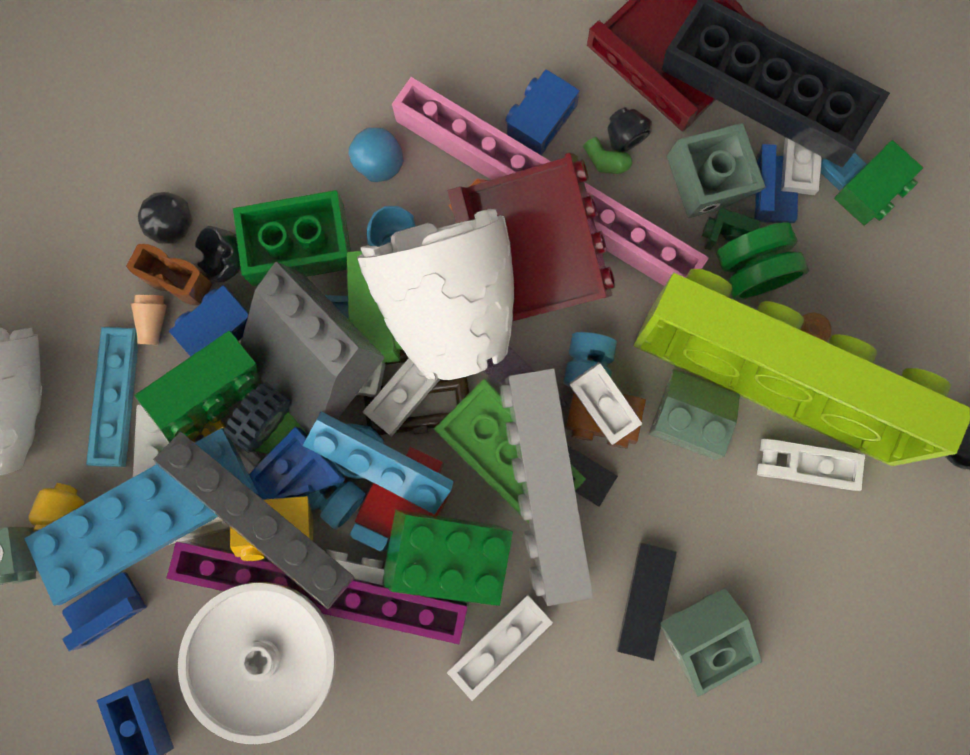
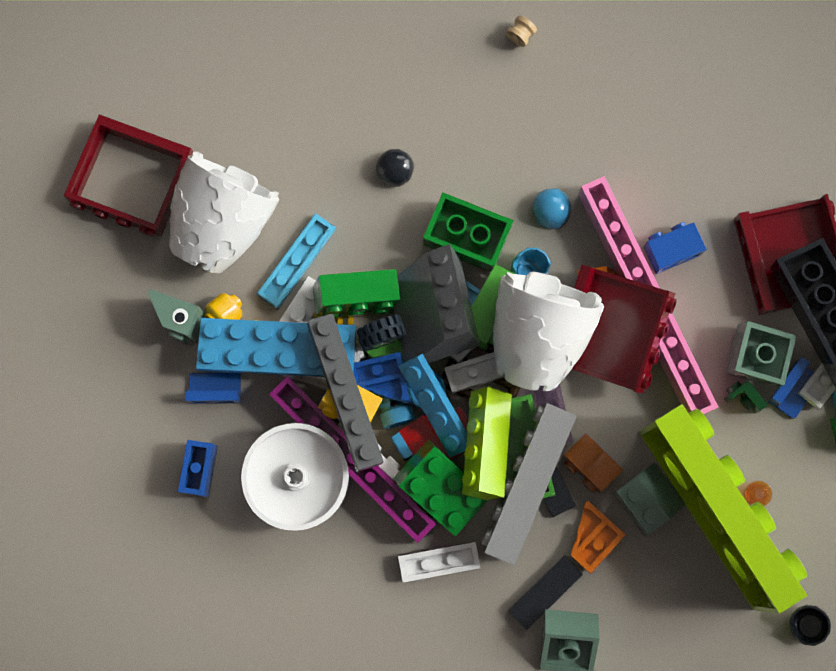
camera: 30 degrees right, 0 degrees up
dark orange brick [126,244,213,305] -> none
light nougat cone [131,295,167,345] -> none
blue brick [169,285,249,357] -> none
black hair [195,226,241,283] -> none
dark azure wheel [563,332,617,387] -> none
white plate [568,362,642,445] -> none
bright green arm [583,137,632,174] -> none
black cone [607,107,652,152] -> none
green wheel [716,222,809,300] -> none
white plate [757,439,865,491] -> none
none -> lime brick [462,387,512,501]
none -> orange wing [571,501,626,574]

